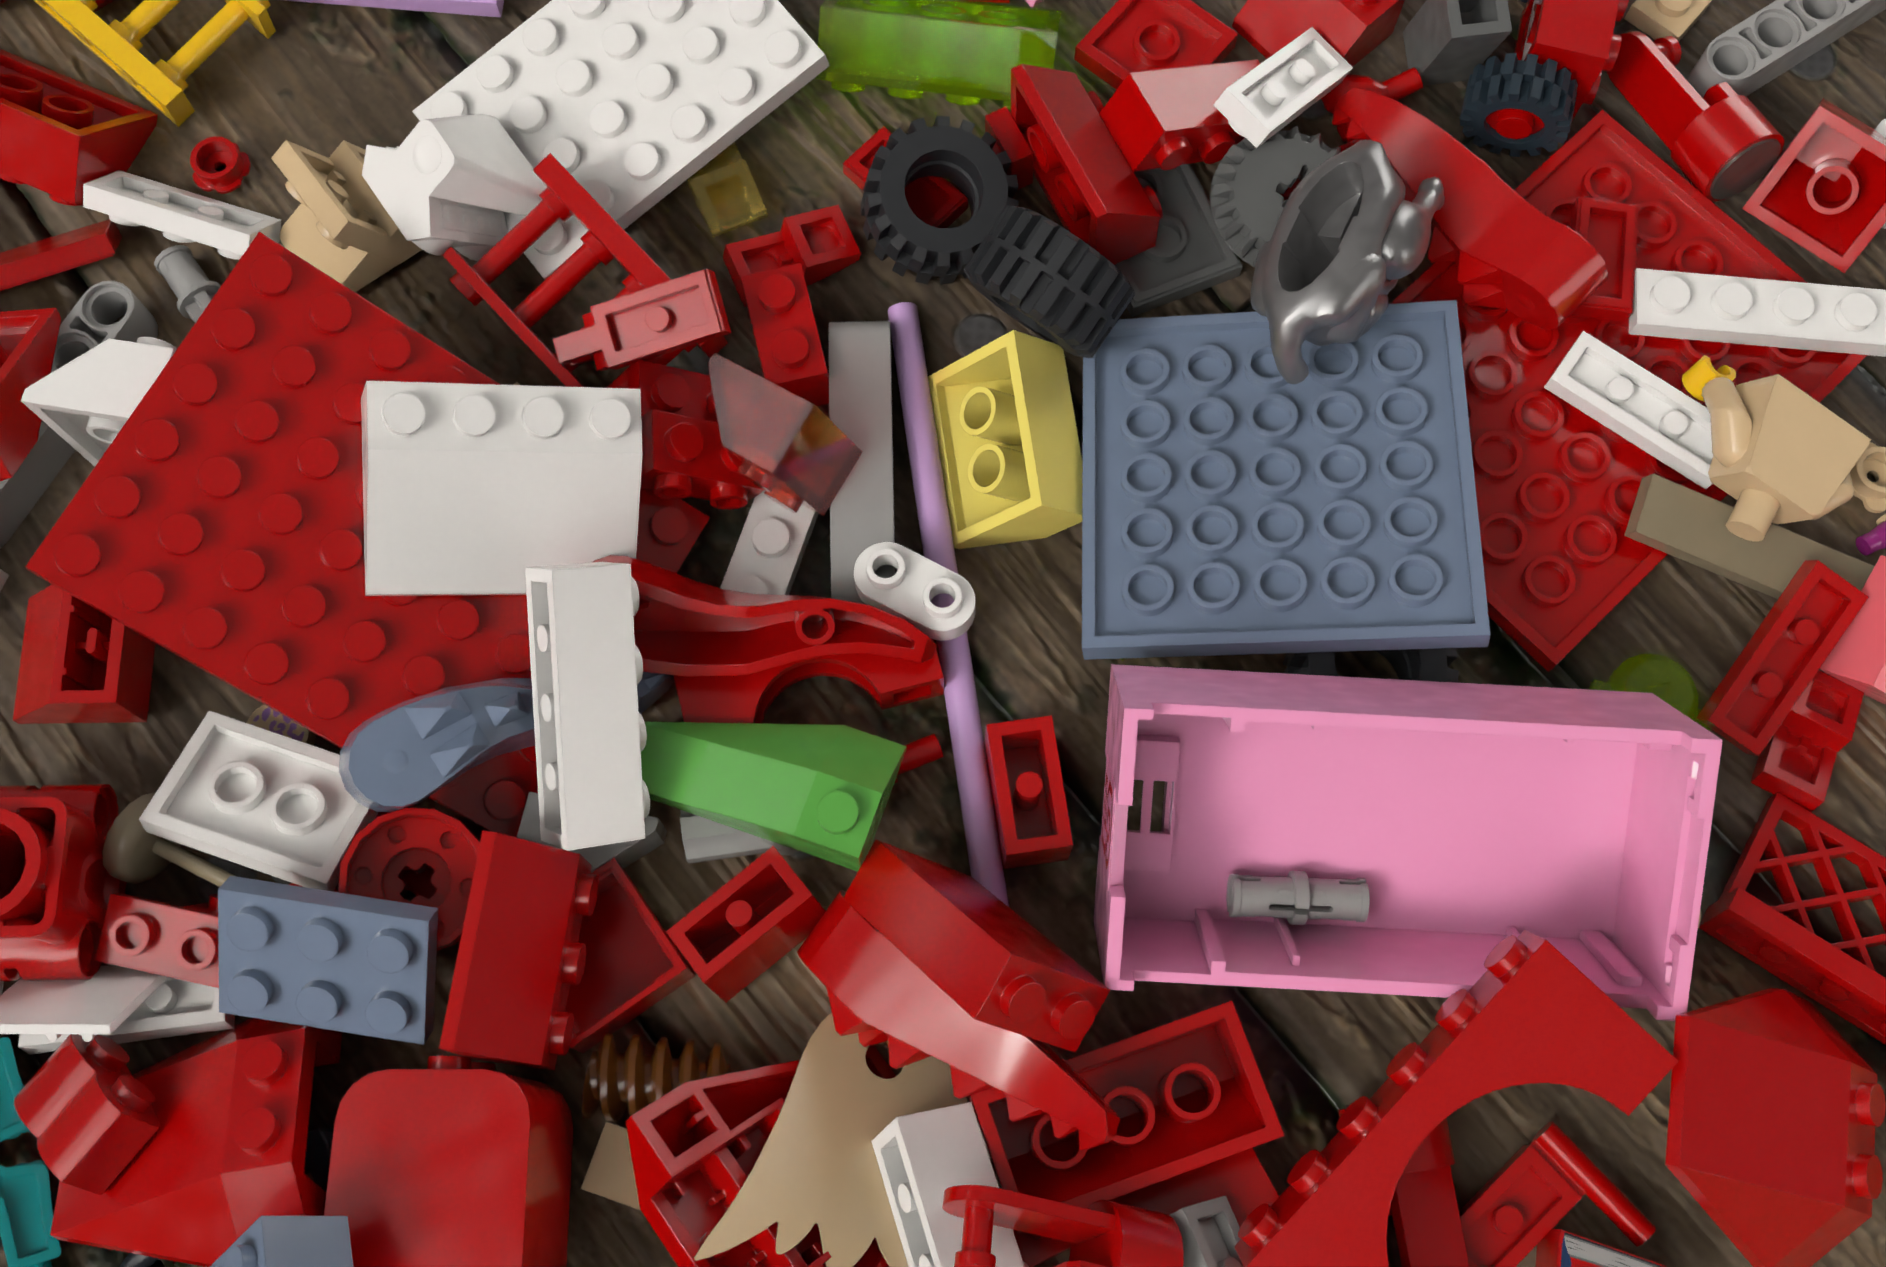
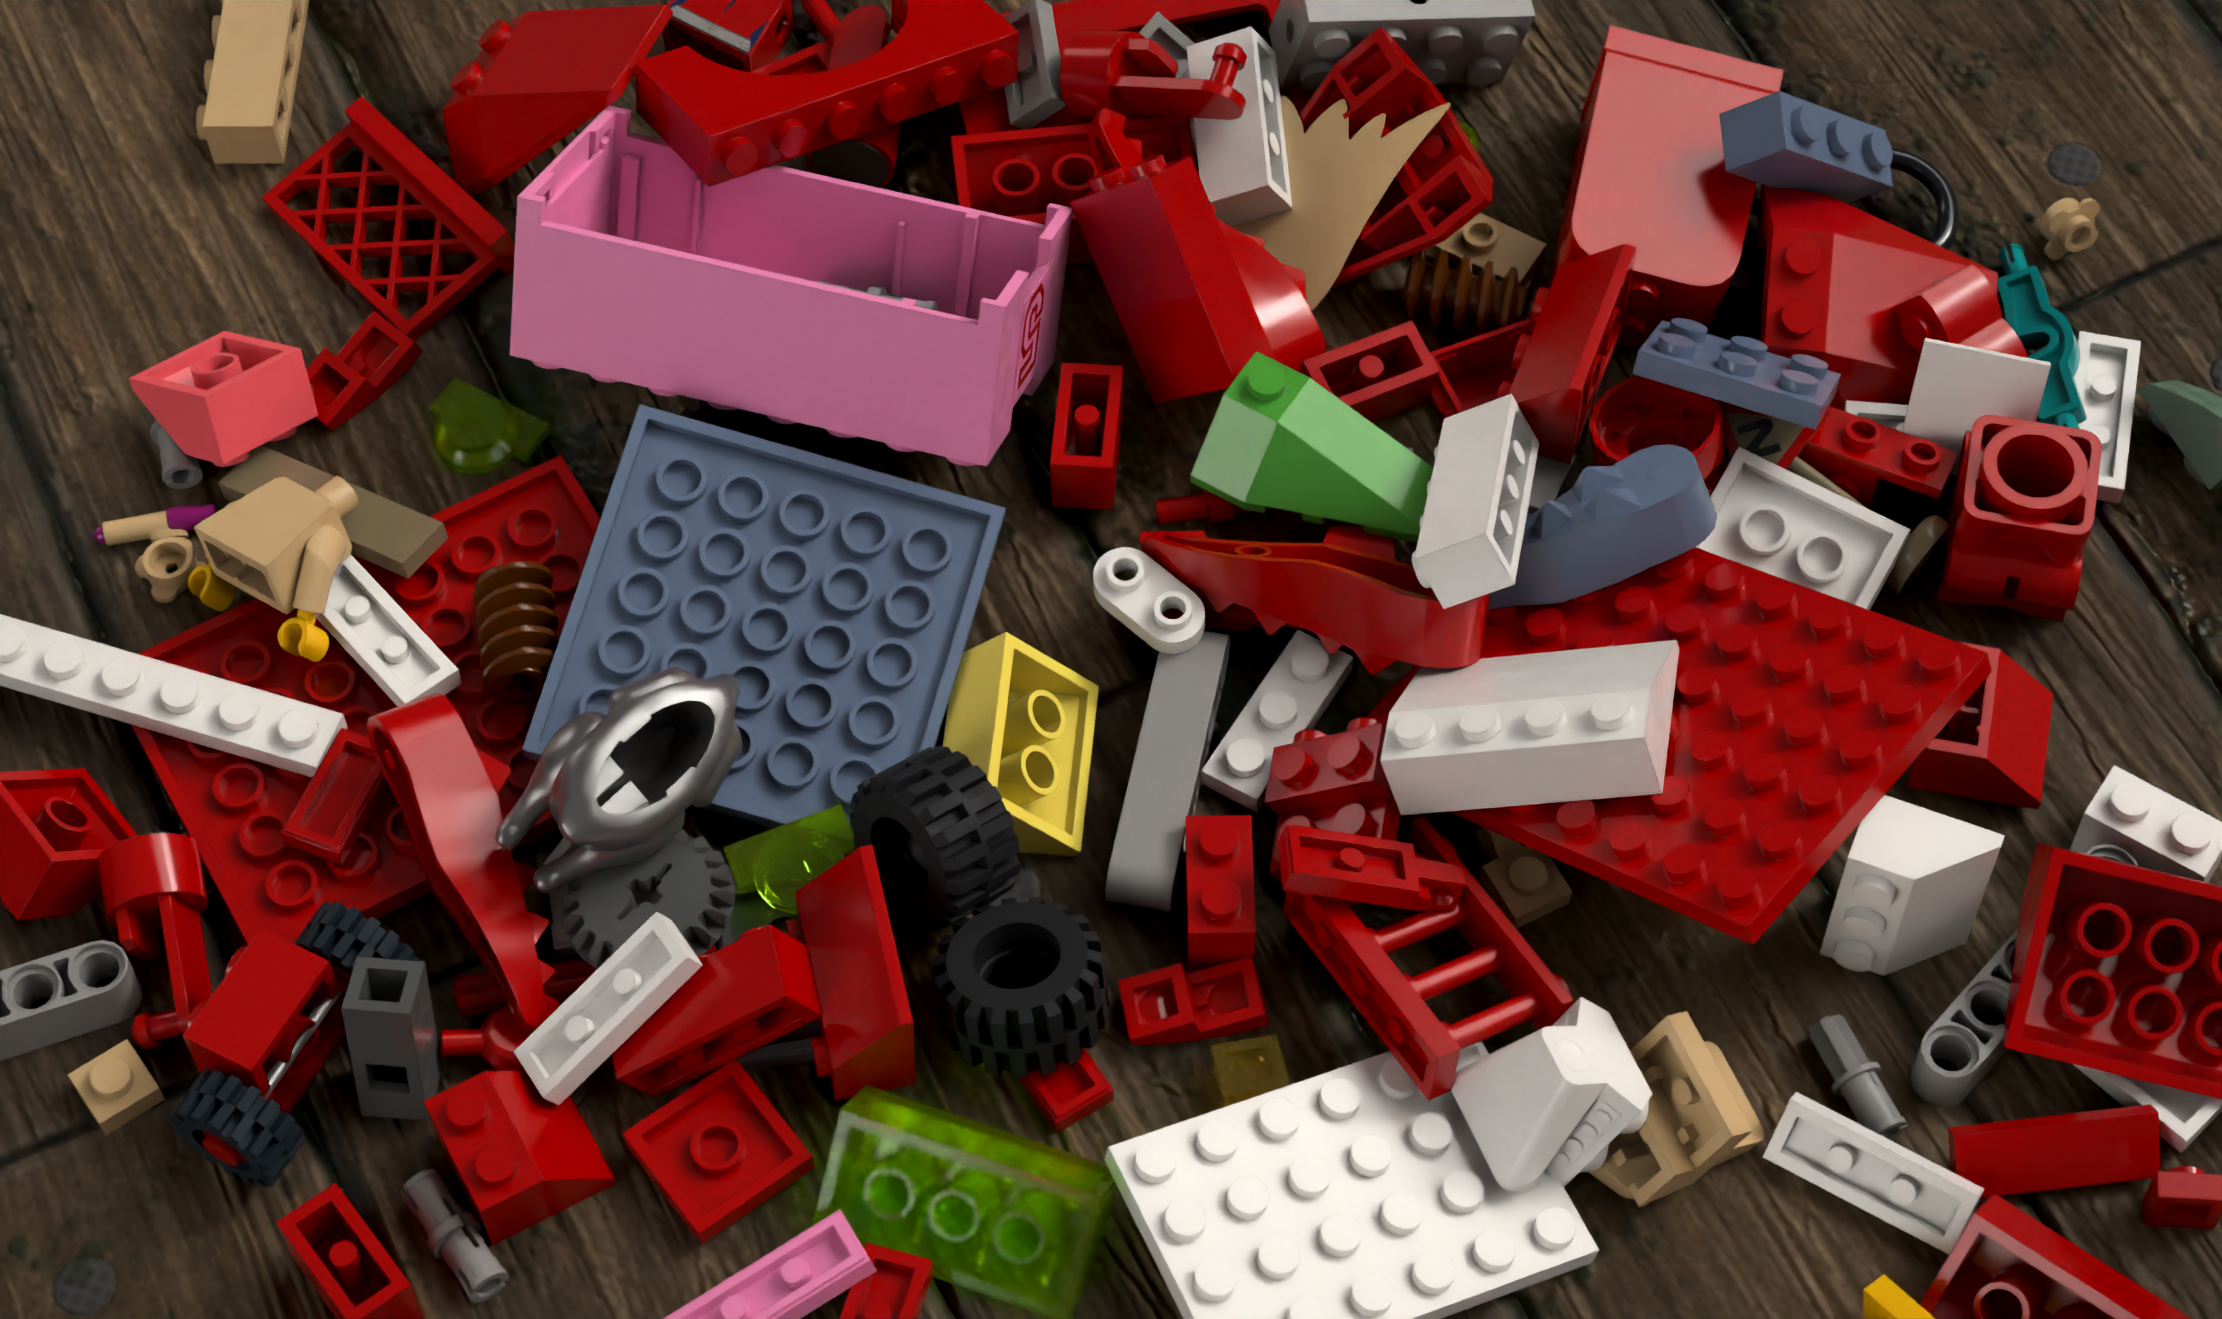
camera: 165 degrees left, 15 degrees down
red plate [190,136,251,194] -> none
clear red slope [708,352,863,516] -> none
lavender piece [888,302,1009,907] -> none
red plate [985,106,1033,190] -> none
red plate [1696,560,1869,757] -> none
none -> reddish brown piece [473,561,560,705]
none -> clear neon green piece [723,804,855,914]

